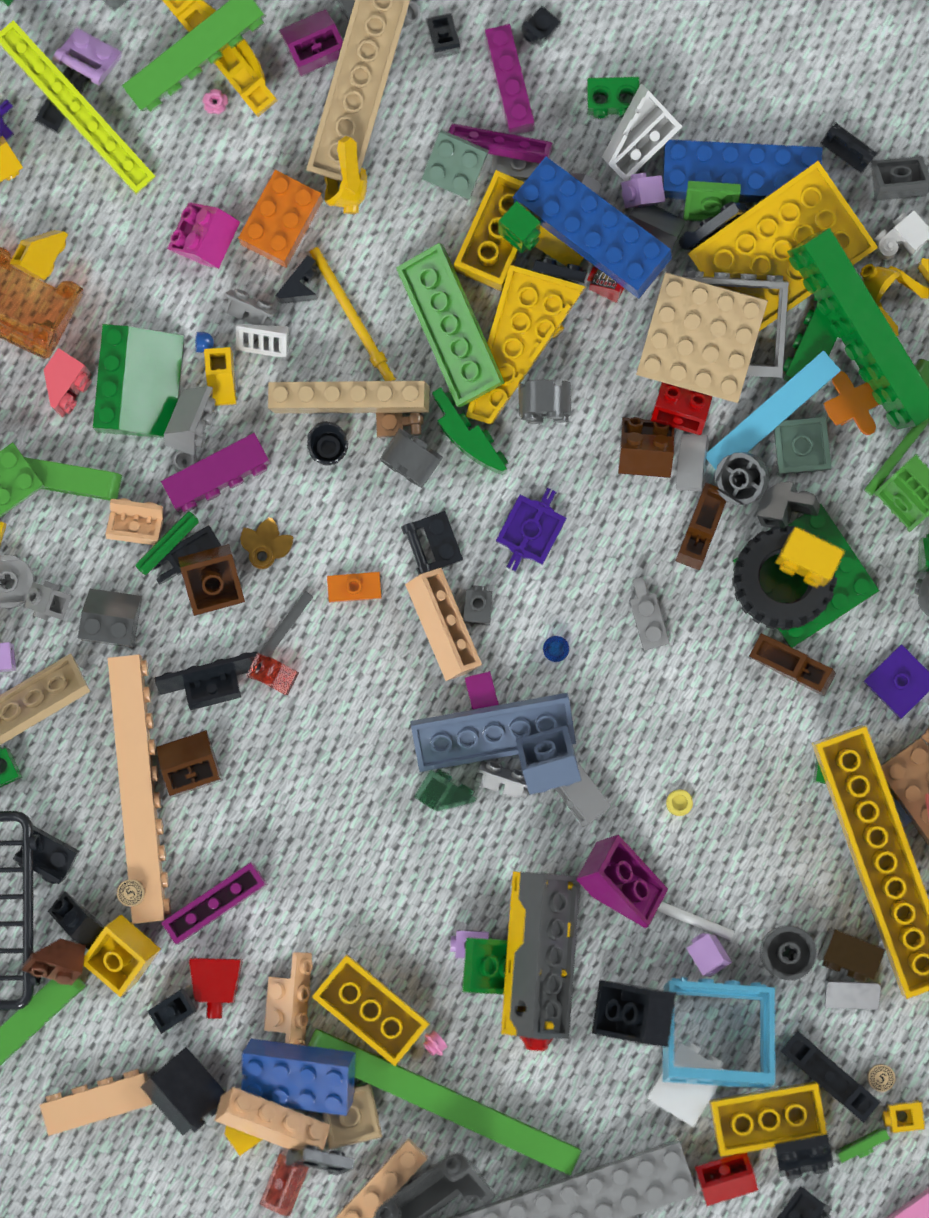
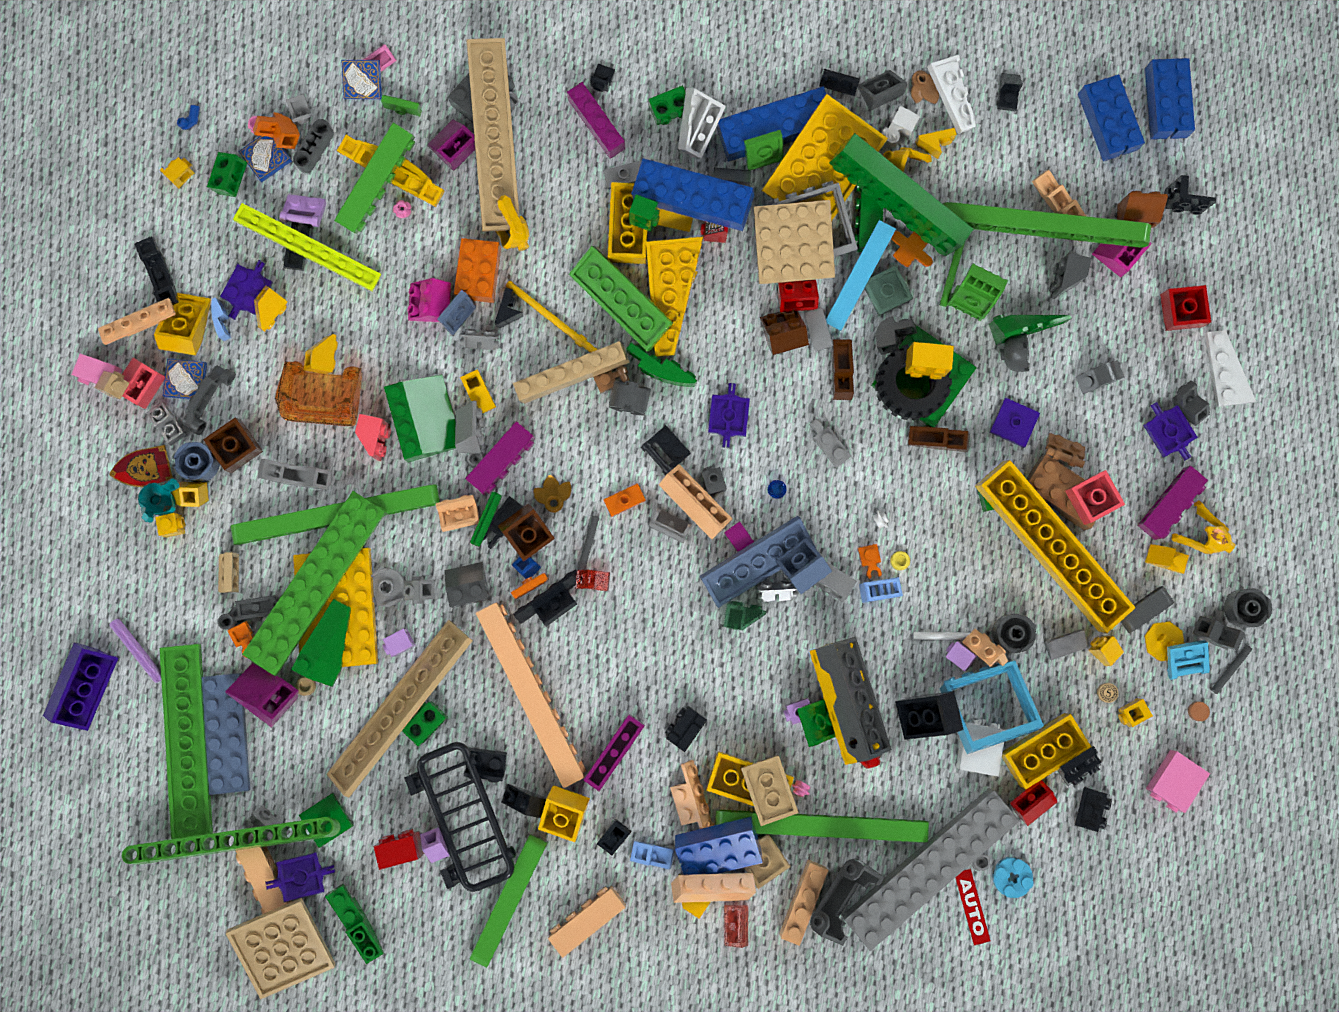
camera: 30 degrees left, 0 degrees up
copper slope [22,938,86,985] -> none
tan tile [117,880,145,907] -> none
black brick [141,1047,226,1136] -> none
reddish brown slope [156,730,223,797] -> none
red torso [189,958,243,1019] -> none
blue hinge [195,332,214,353] -> none
white slope [236,324,289,357] -> none
plate [286,1145,354,1176] -> none
black hair [307,421,348,466] -> none
sand green plate [422,130,489,200] -> none
black slope [426,13,460,59] -> none
magenta tile [448,123,553,164] -> none
dark grey brick [518,380,571,424] -> none
black plate [533,257,587,286] -> none
magenta slope [576,834,668,928] -> none
lavender brick [621,173,666,208] -> none
black hinge [678,202,748,250] -> none
dark grey cylinder [715,452,769,505] -> none
black slope [781,1031,881,1123] -> none
dark brown brick [817,928,886,982] -> none
bright green plate [835,1127,890,1163] -> none
none -> sand blue tile [437,290,476,335]
none -> orange plate [511,573,549,599]
none -> blue slope [512,557,541,579]
none -> light blue slope [630,841,675,869]
none -> light grey hinge [649,508,692,543]
none -> black brick [665,706,707,752]
none -> tan plate [741,755,799,826]
none -> orange plate [857,544,882,579]
none -> light blue slope [859,577,903,603]
none -> white plate [873,510,890,529]
none -> light nougat bracket [962,629,1008,666]
none -> yellow slope [1088,636,1124,666]

